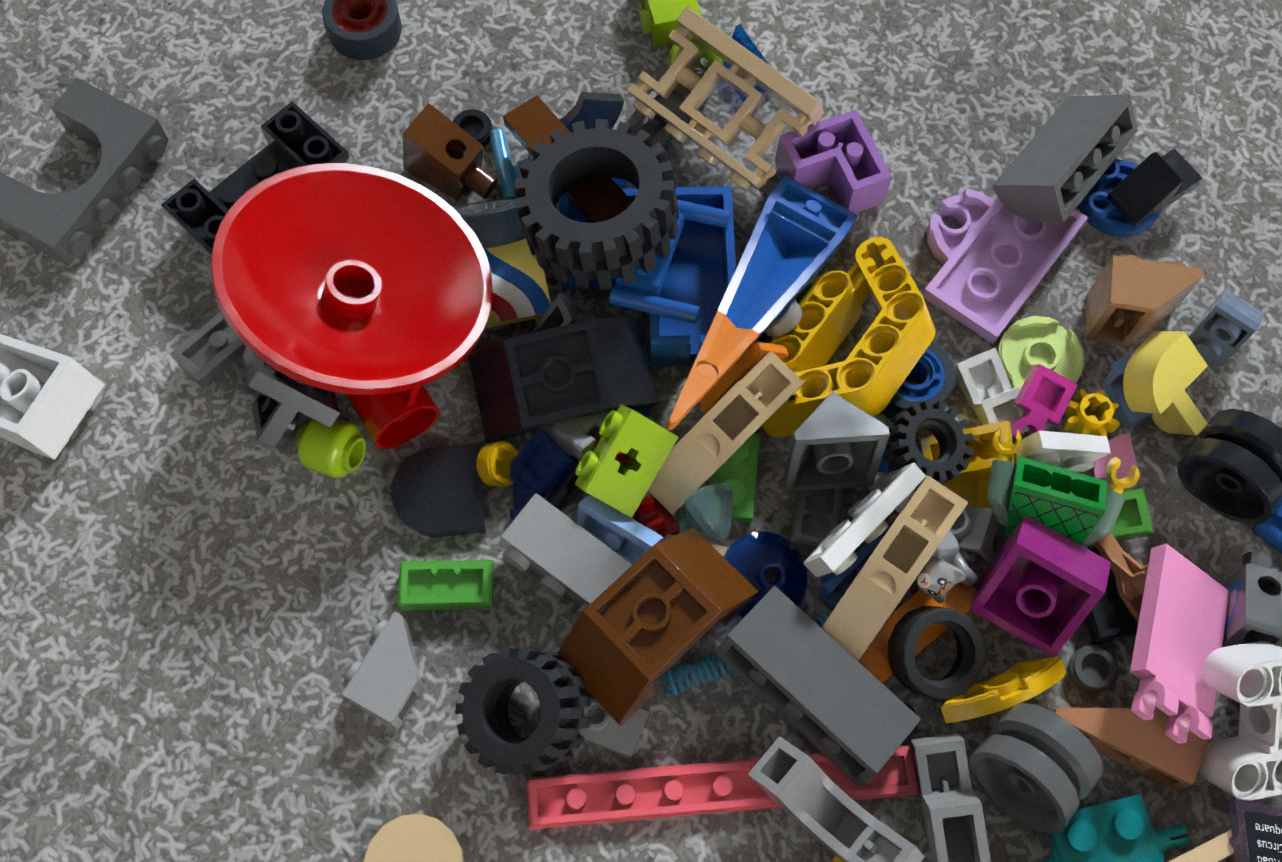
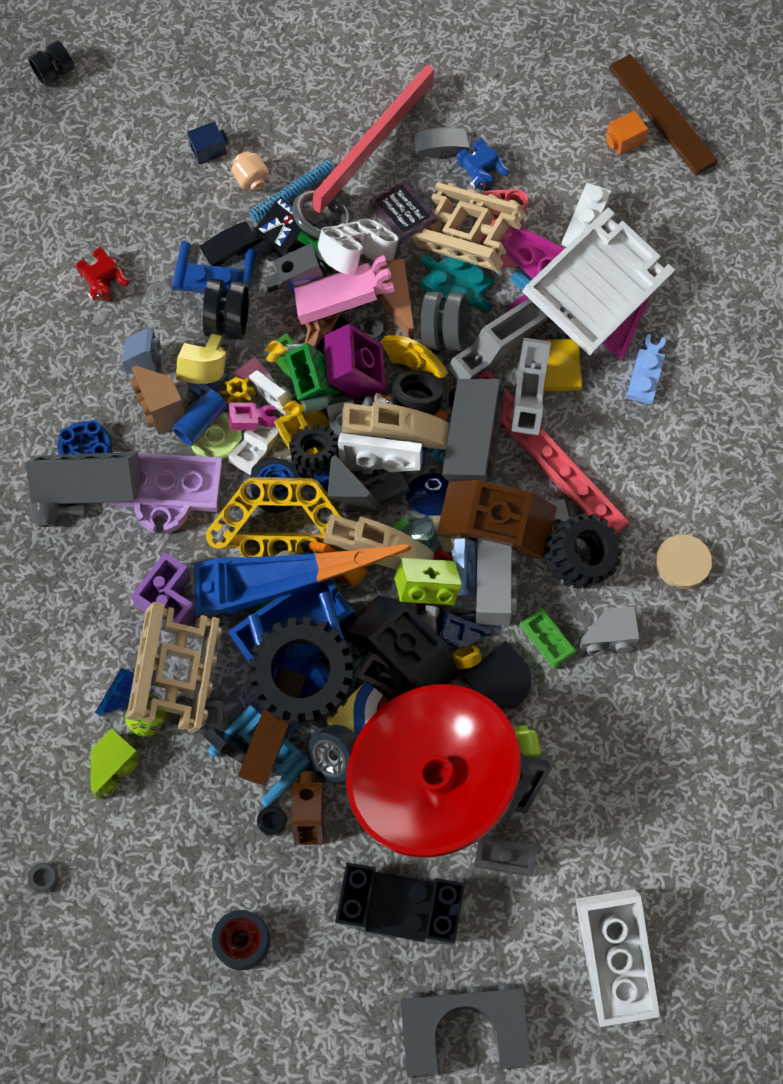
camera: 120 degrees left, 0 degrees up
black slope [1106,148,1203,228] -> none
none -> dark grey bar [32,502,85,527]
none -> blue pin [172,389,228,446]

